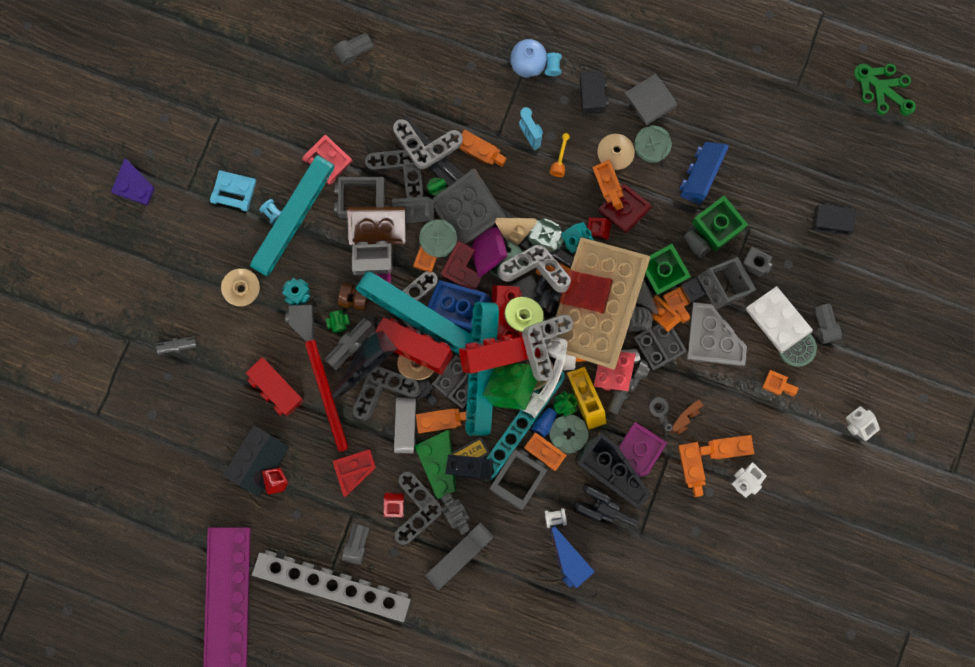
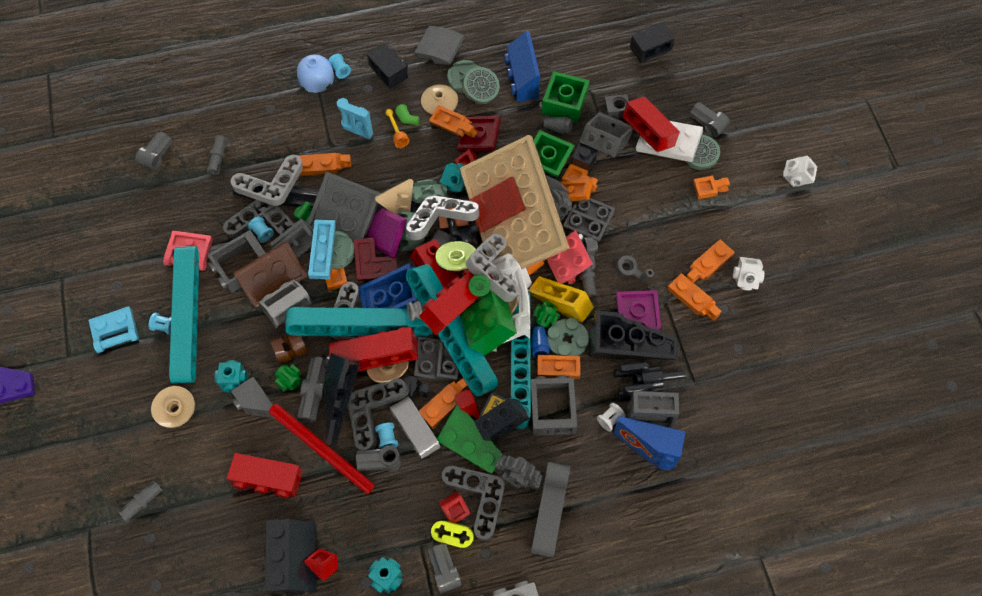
camera: 30 degrees left, 15 degrees down
red wing [333,449,376,497] -> none
dark orange slope [670,399,703,434] -> none
light grey plate [687,302,747,366] -> none
none -> dark grey pin [207,135,227,175]
none -> medium azure bush [248,216,274,243]
none -> medium azure plate [308,220,336,279]
none -> dark grey piece [356,446,402,471]
none -> teal brick [368,557,403,594]
none -> medium azure bush [375,423,398,449]
none -> bright green arm [396,104,420,126]
none -> light grey bush [407,301,422,321]
none -> neon yellow beam [431,520,474,548]
none -> red slope [455,389,480,419]
none -> tile [462,67,500,104]
none -> green plate [469,274,491,297]
none -> red brick [622,96,680,153]
none -> dark grey window [627,391,679,428]

